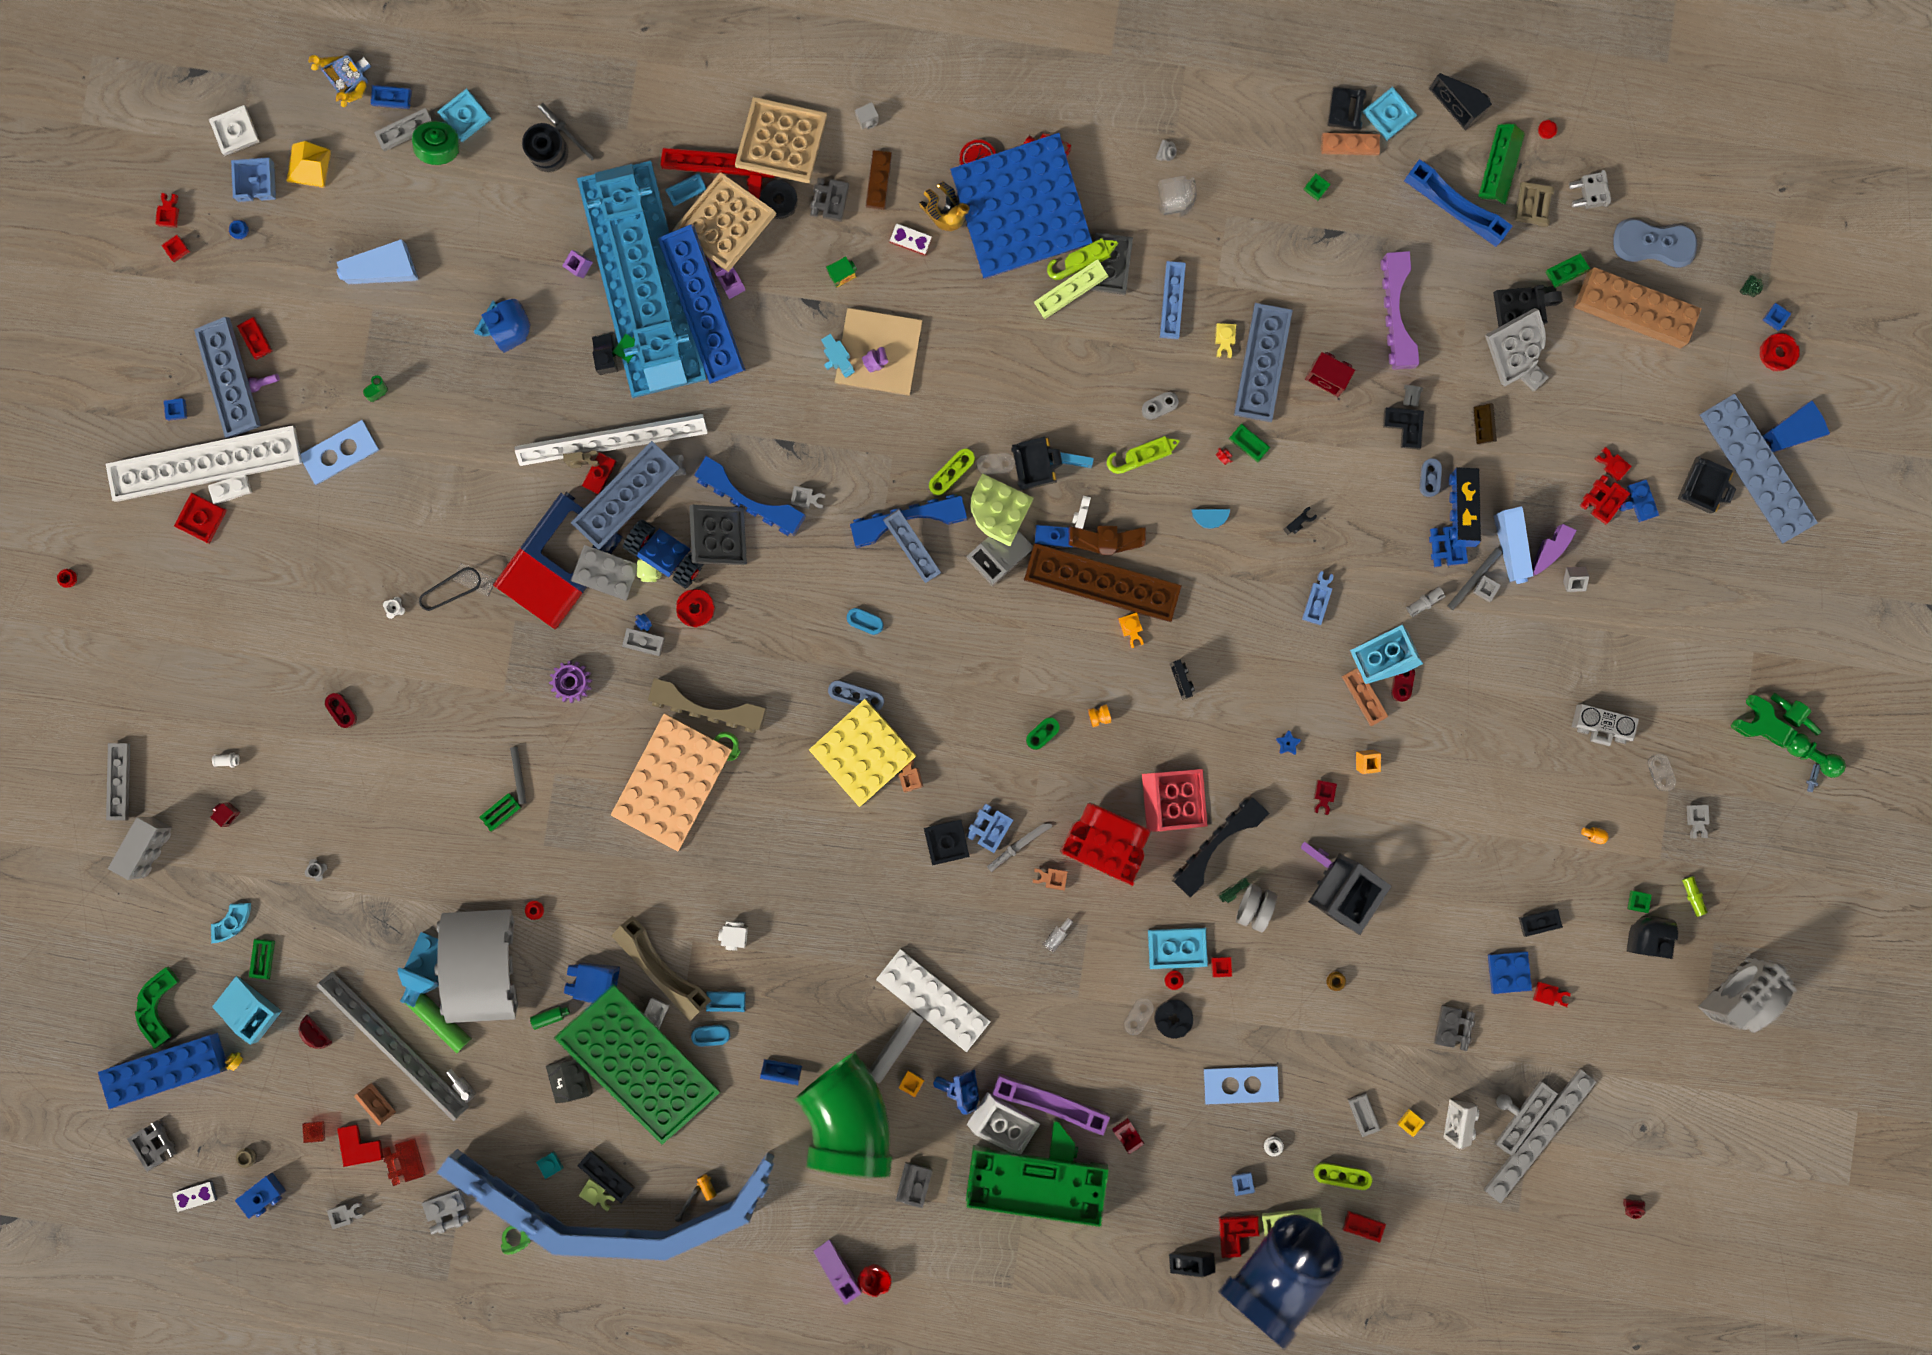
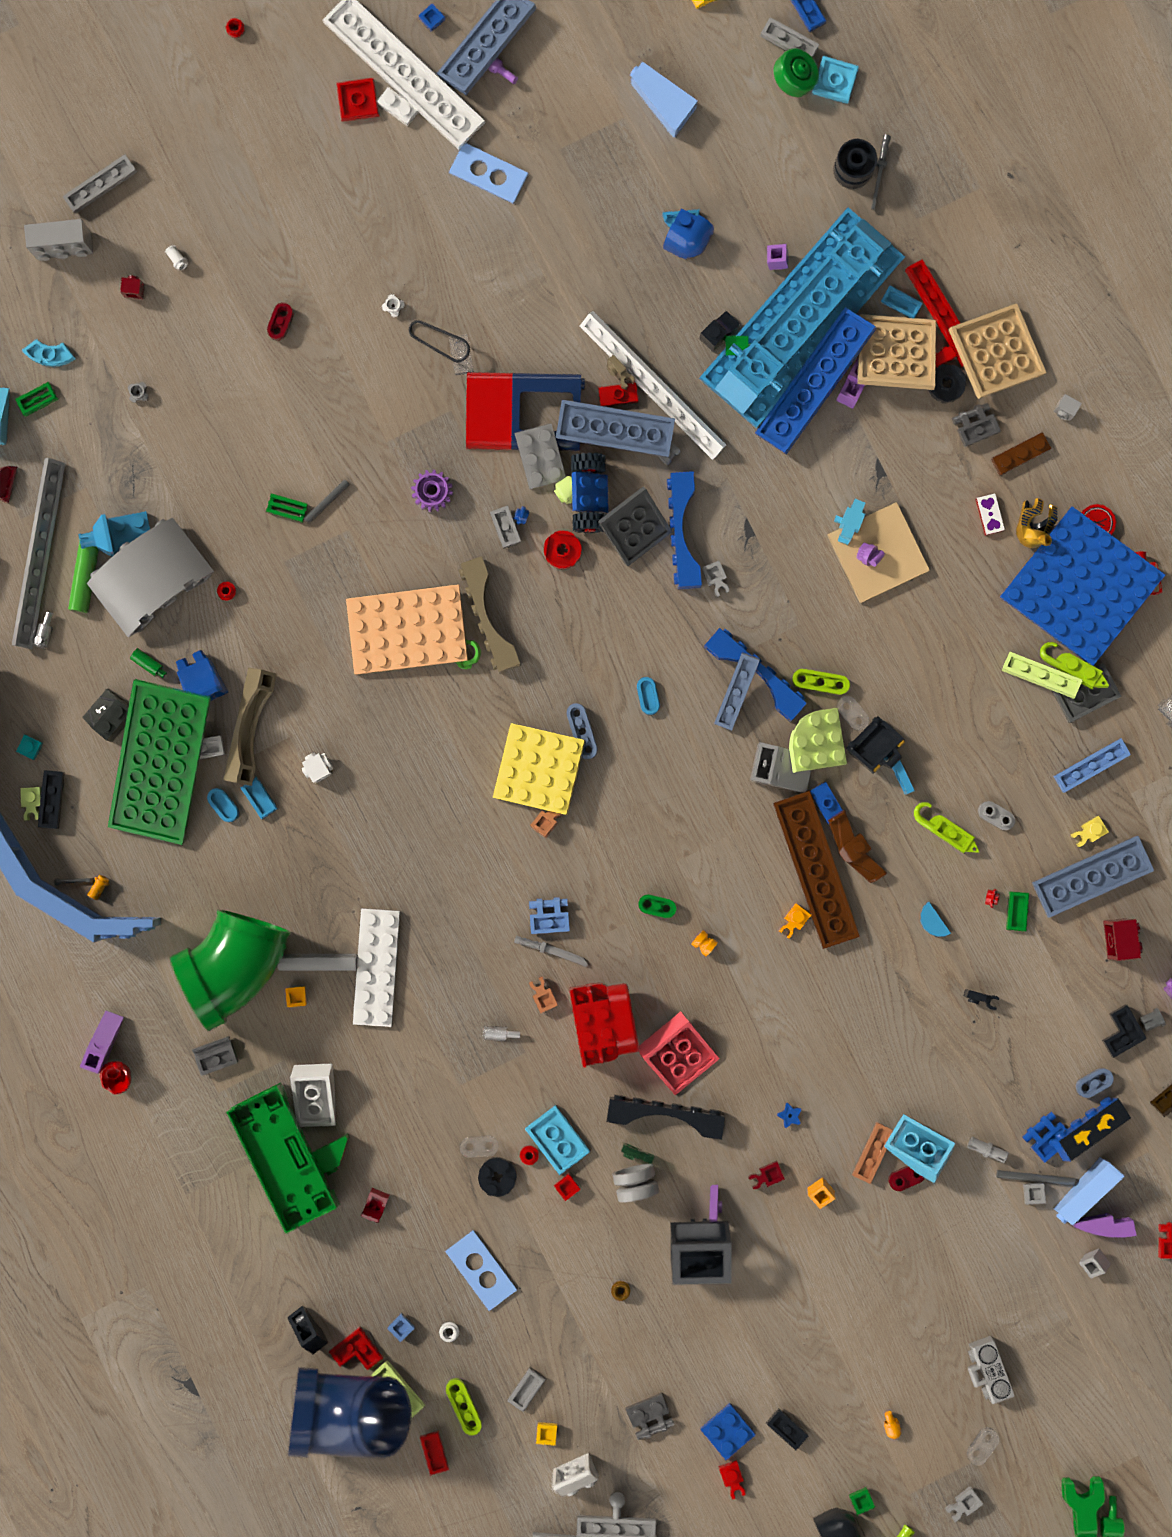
camera: 55 degrees right, 0 degrees up
red plate [237,317,273,360] -> none
green piece [363,375,388,402] -> none
blue plate [760,1059,802,1085] -> none
green brick [826,256,857,288] -> none
black plate [924,819,970,866] -> none
blue piece [933,1070,979,1114] -> none
medium lavender arch [993,1073,1110,1135] -> none
white plate [1072,496,1091,529] -> none
black plate [1170,659,1195,700] -> none
medium blue plate [1302,571,1333,625] -> none

